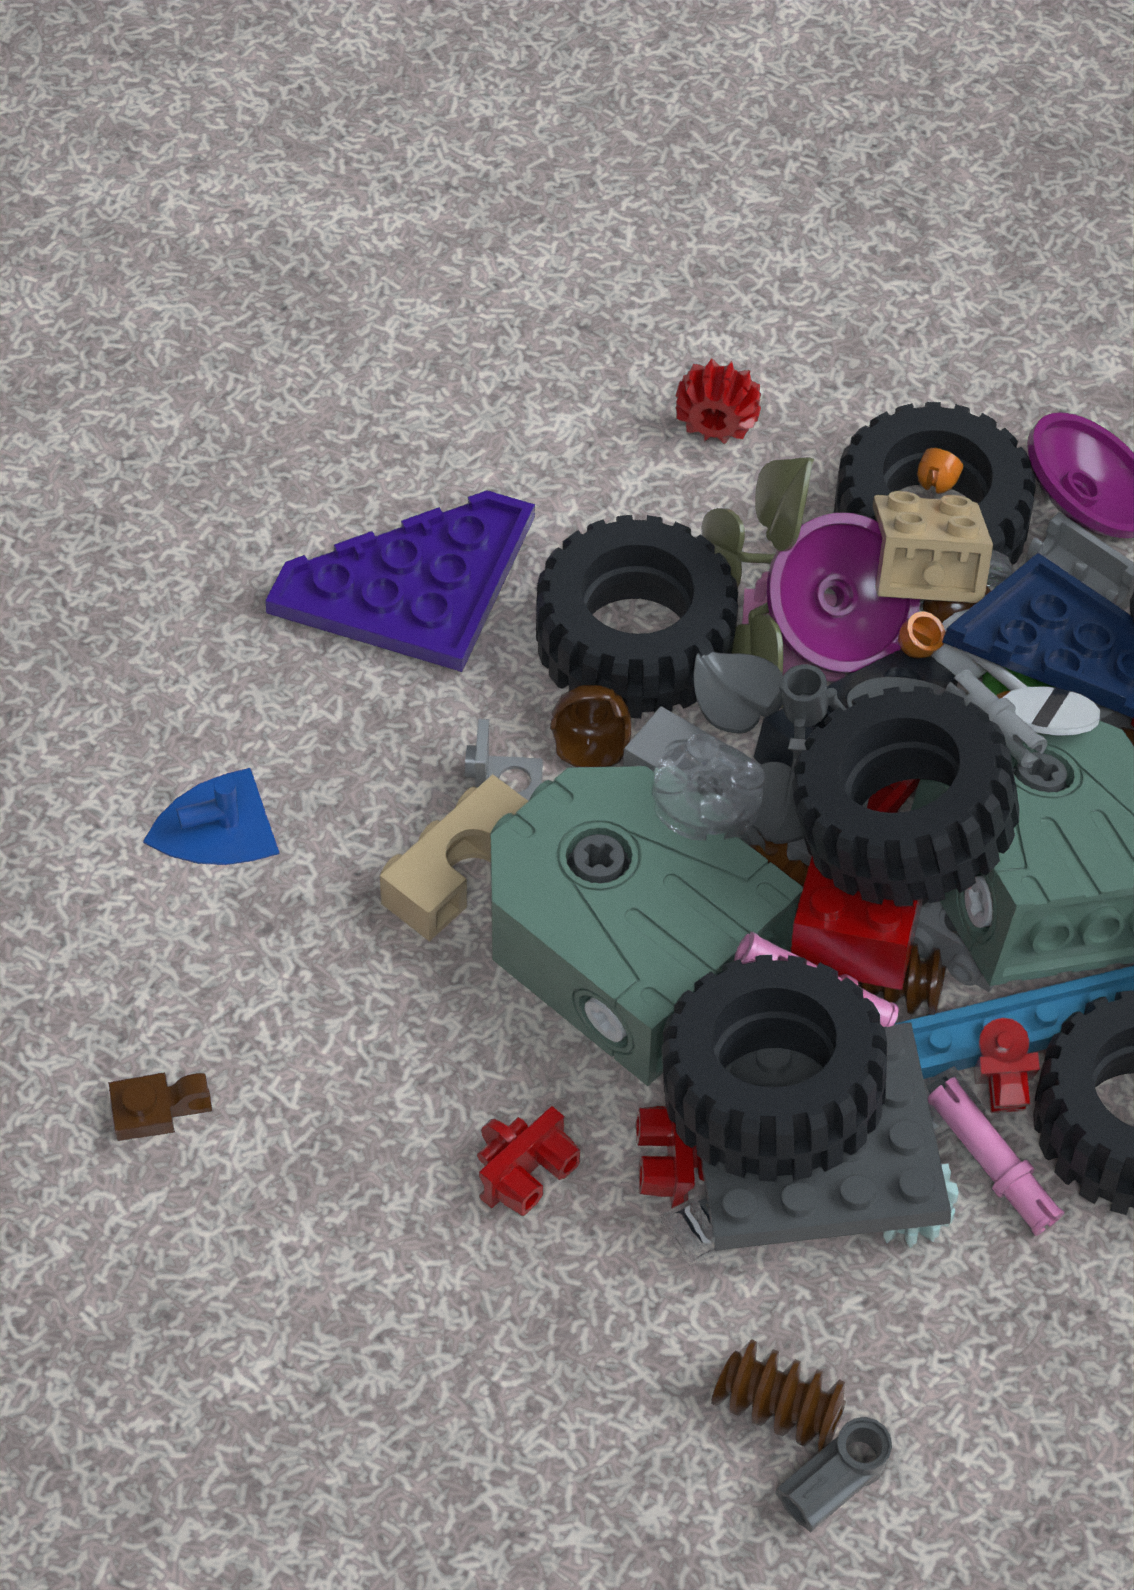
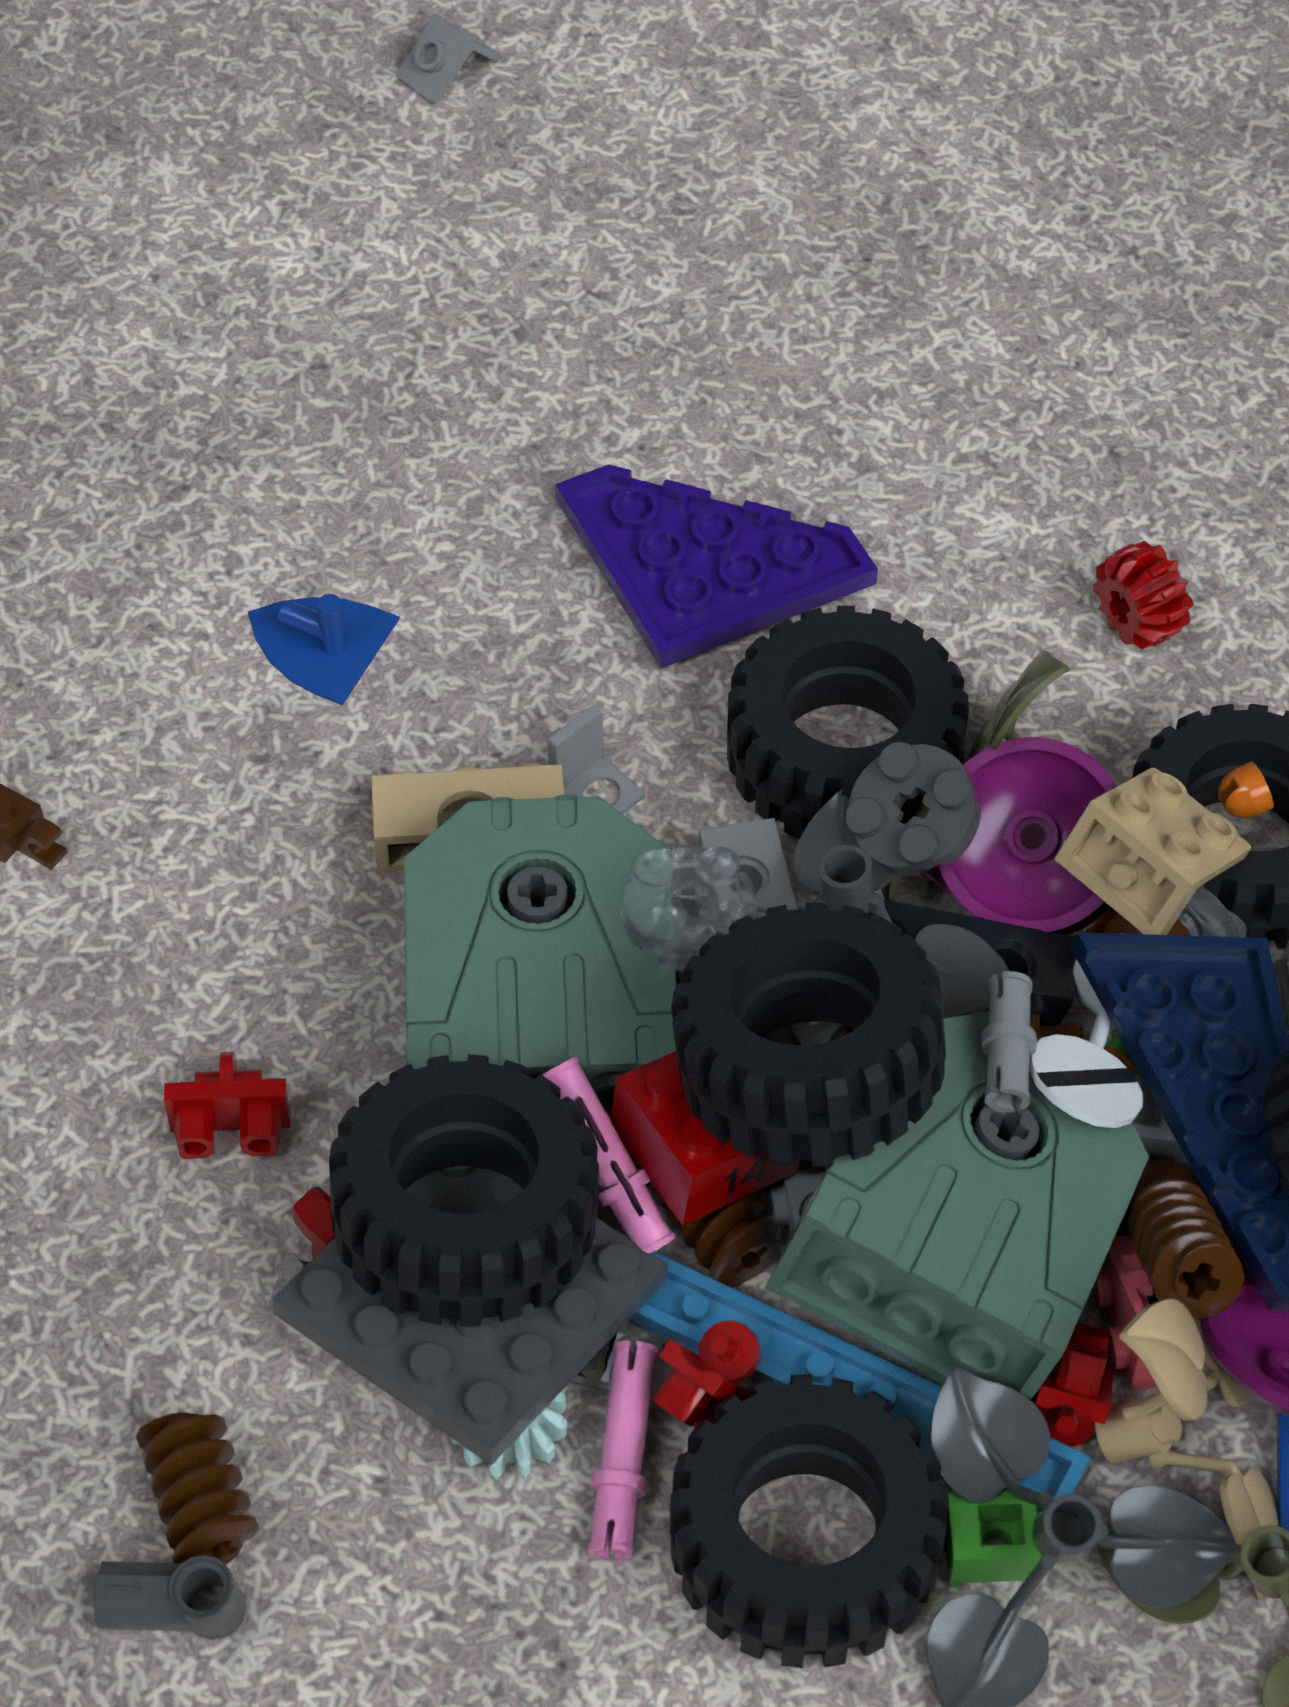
camera: 45 degrees right, 0 degrees up
reddish brown hair [550,685,631,767] -> none
orange hinge [898,612,945,659] -> none
none -> dark grey plate [846,742,981,876]

